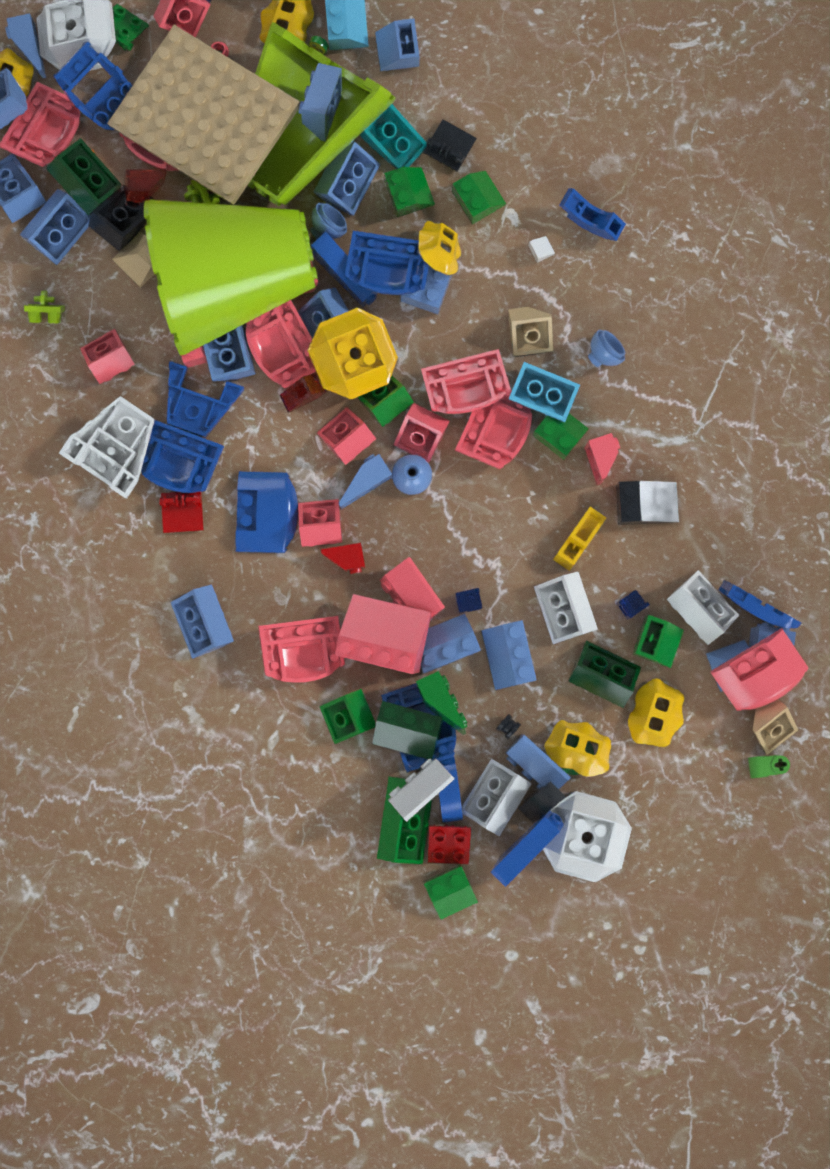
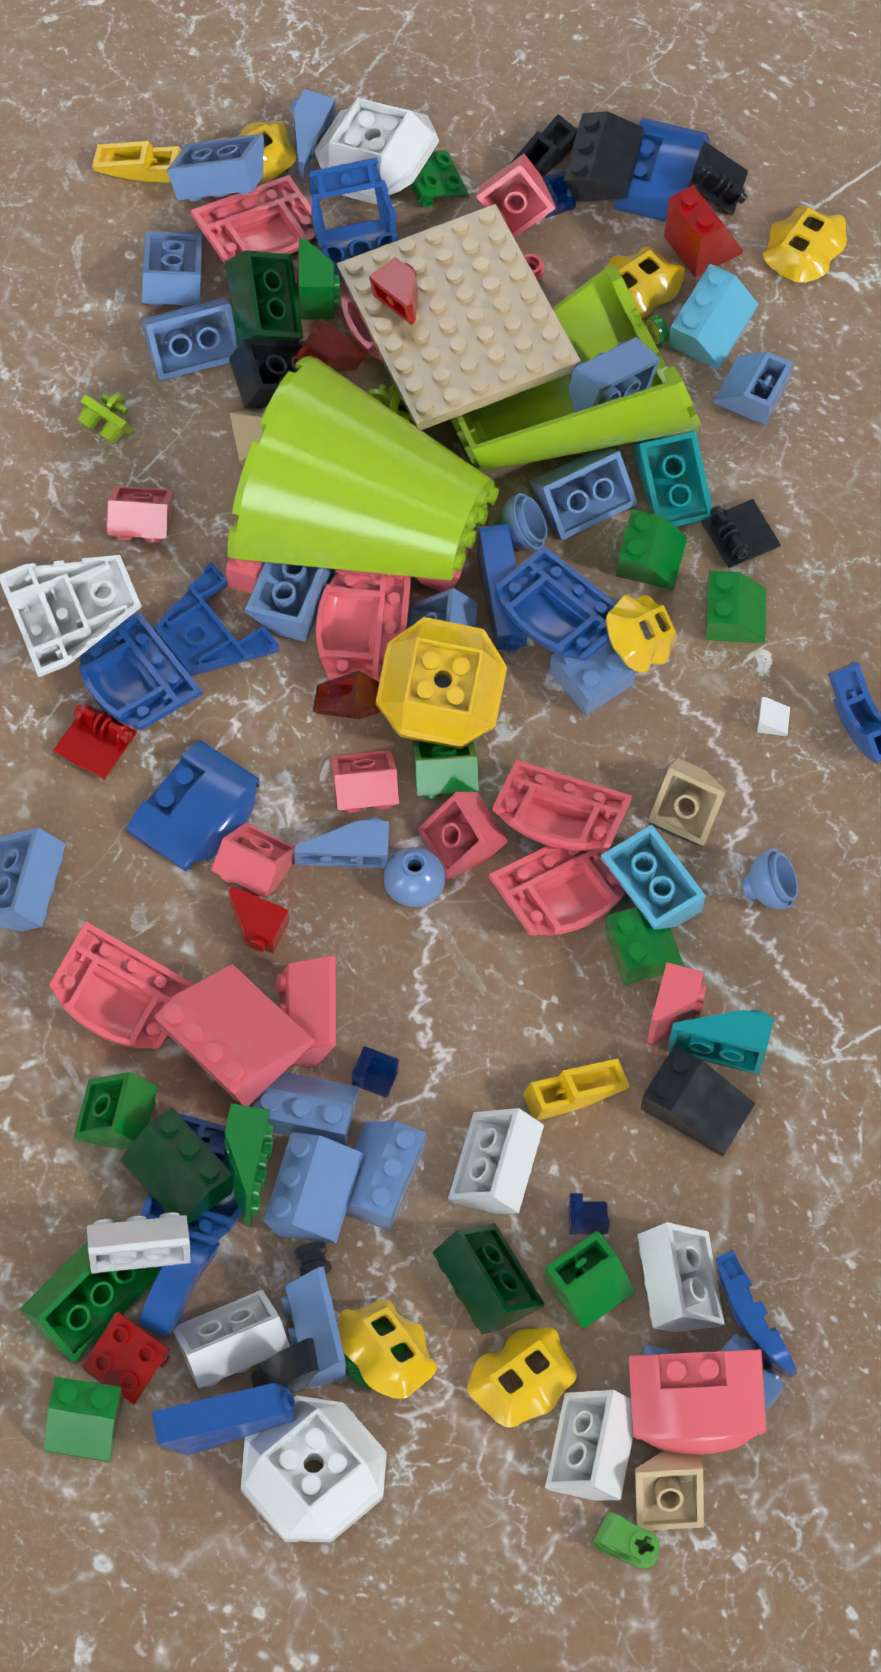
camera: 35 degrees right, 20 degrees down
none -> medium blue slope [263,1132,363,1244]
none -> green slope [299,238,340,319]
none -> slope [369,257,418,325]
none -> white slope [545,1390,633,1501]
none -> teal slope [667,1009,774,1075]

